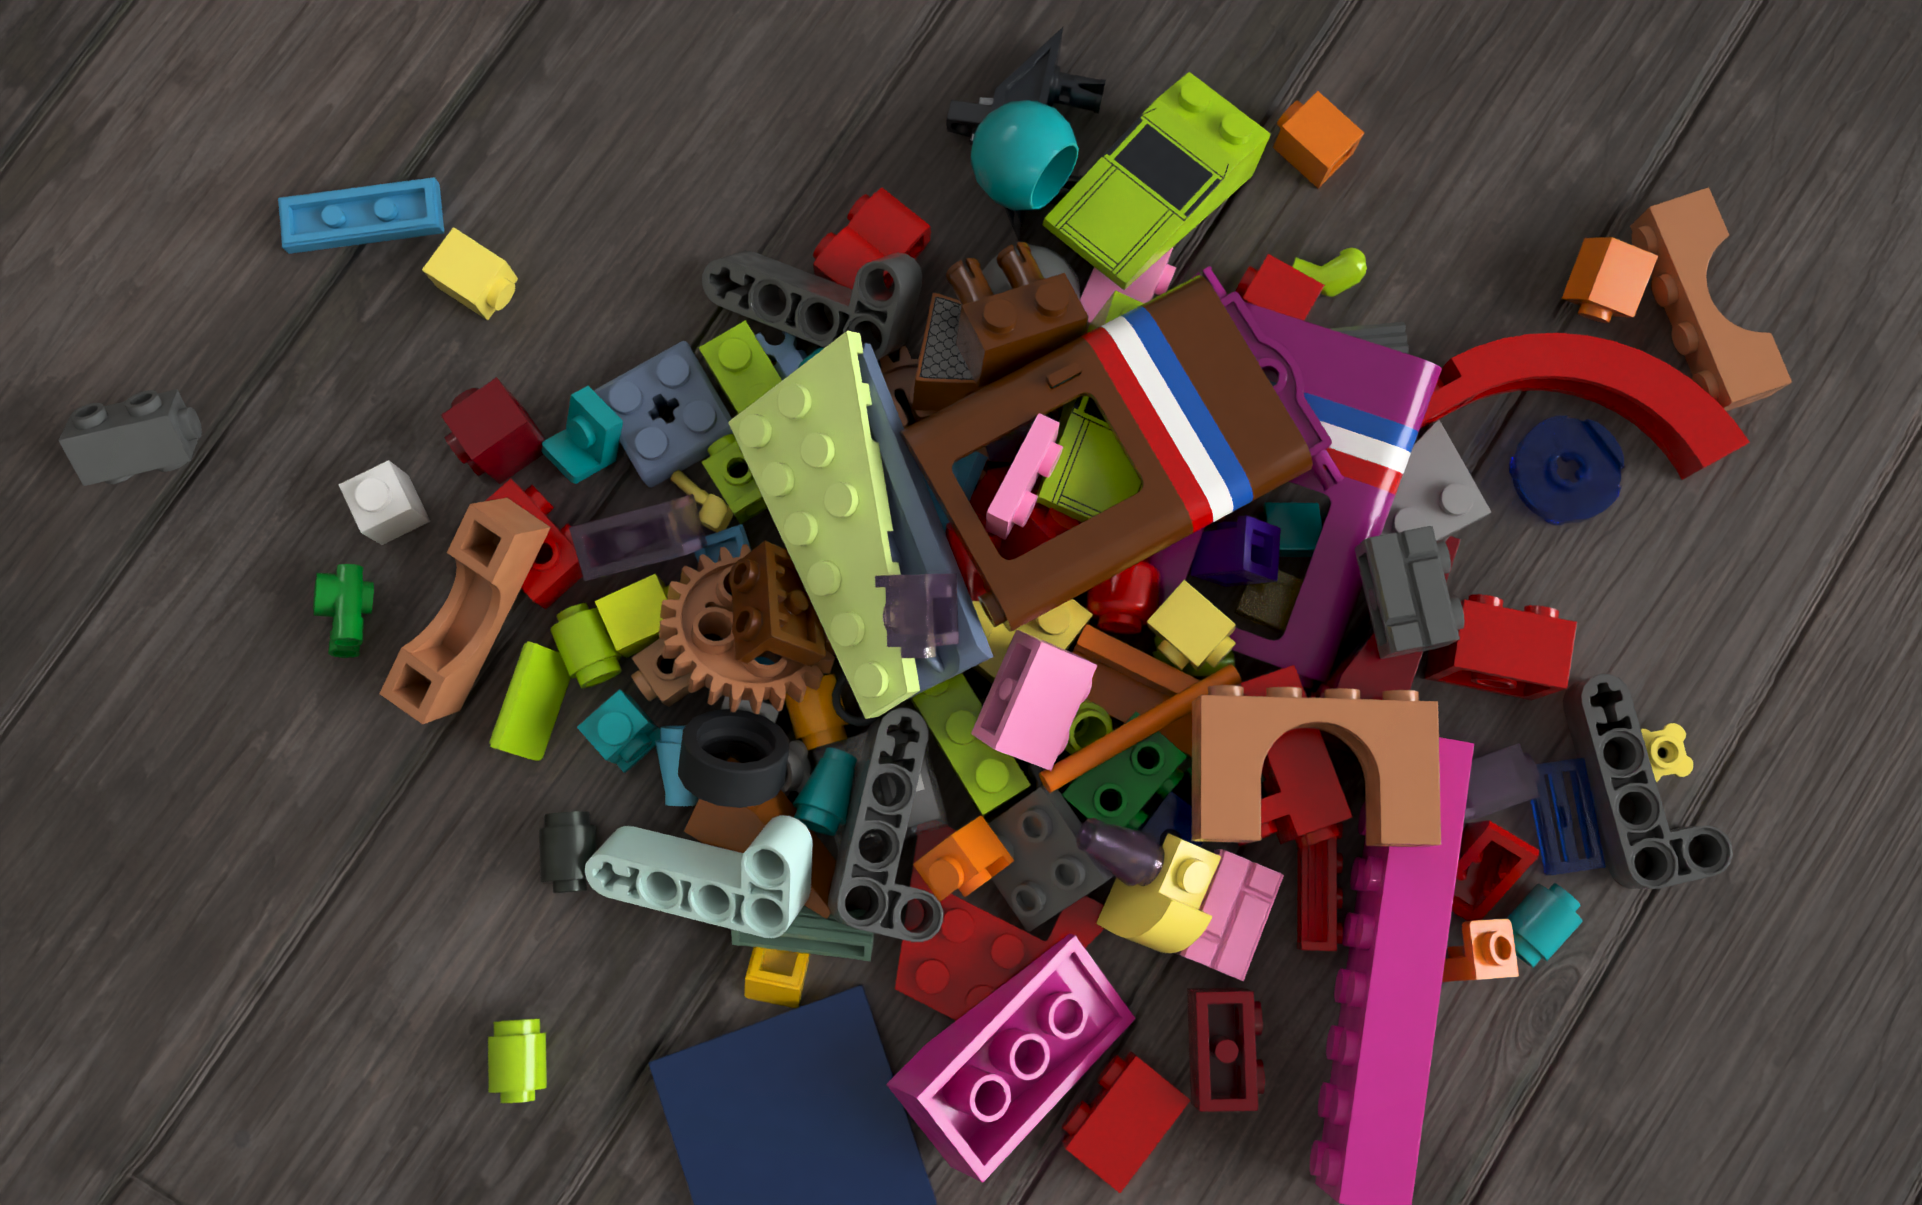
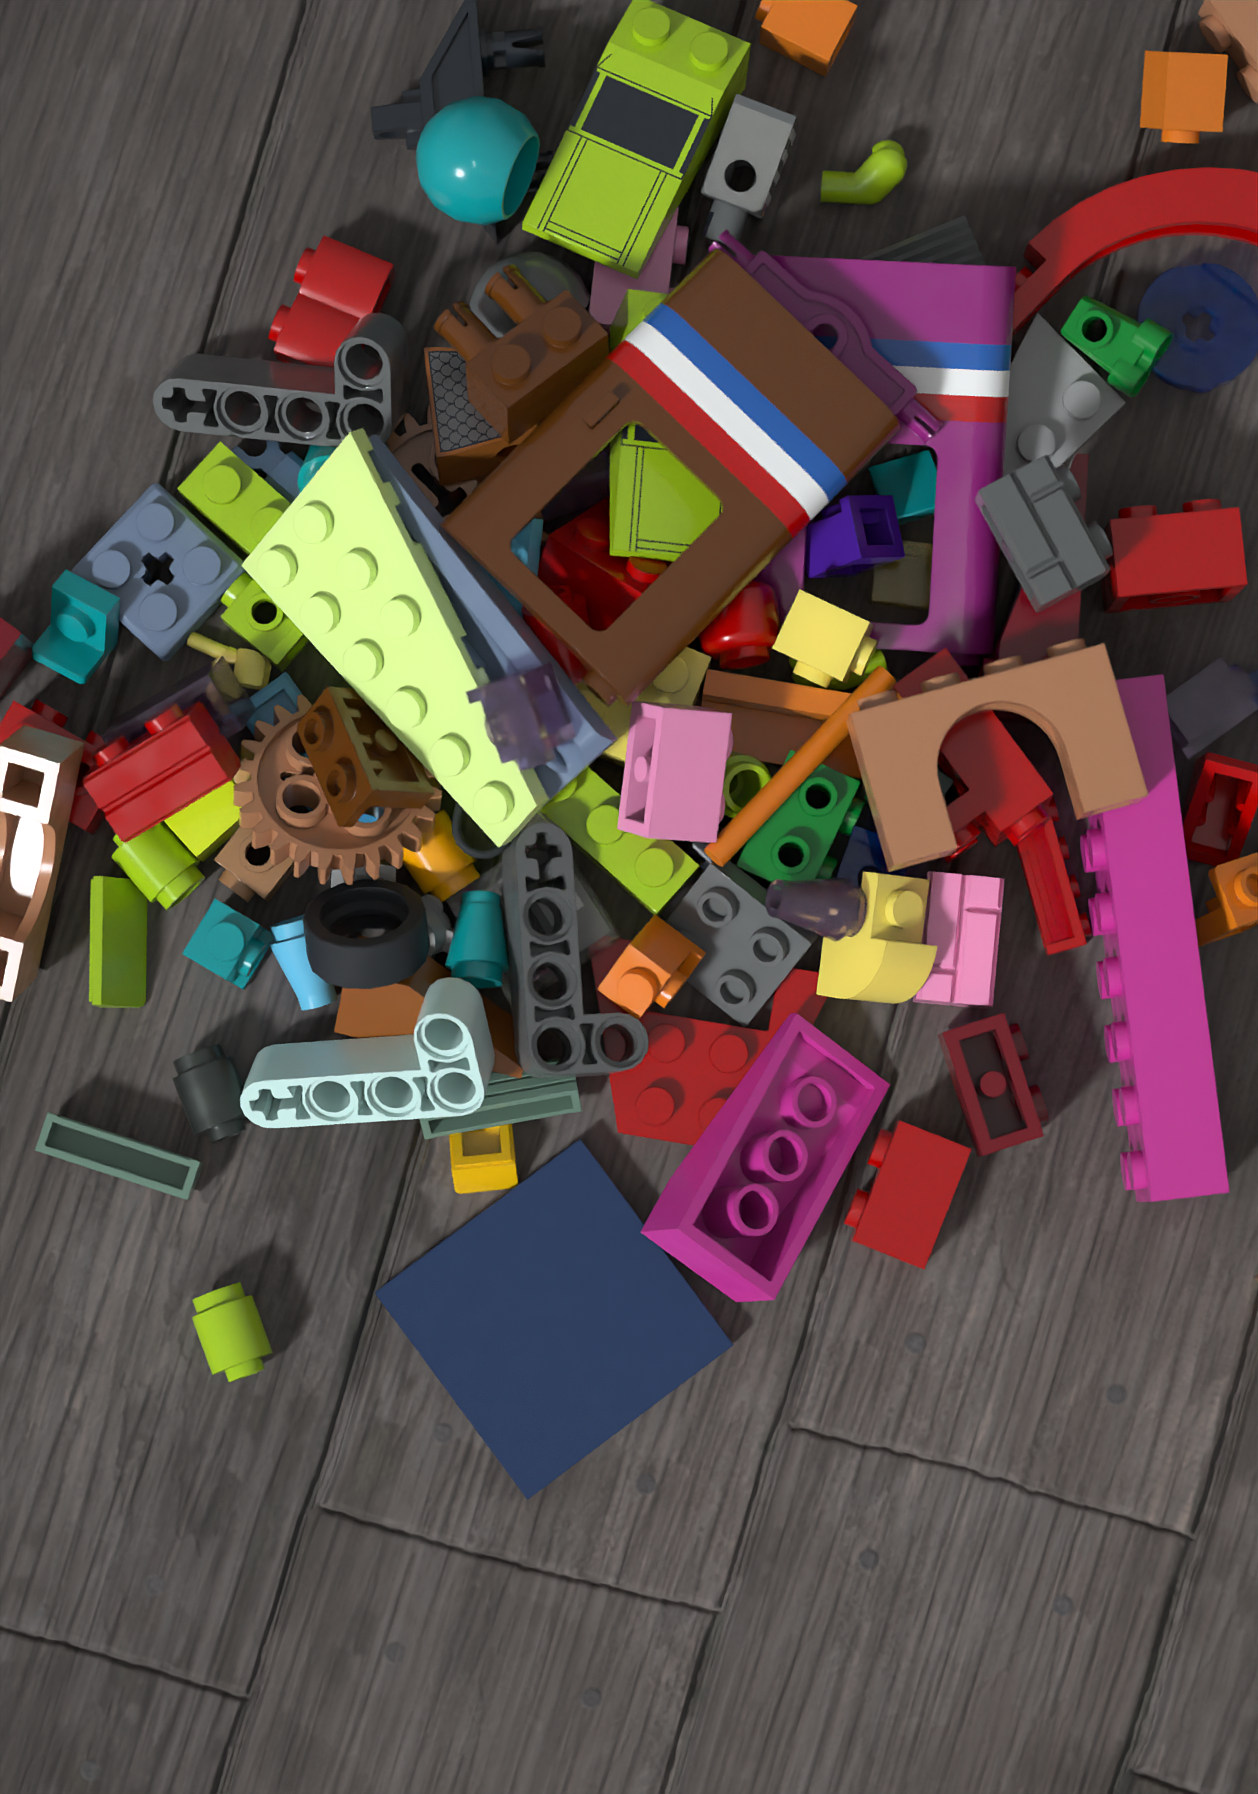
camera: 15 degrees left, 5 degrees up
bright pink plate [985,413,1063,540] -> none
red brick [1235,254,1325,321] -> none
none -> sand green piece [35,1112,204,1200]
none -> red brick [82,701,241,843]
none -> torso [701,93,799,246]
none -> green plate [1061,295,1174,398]

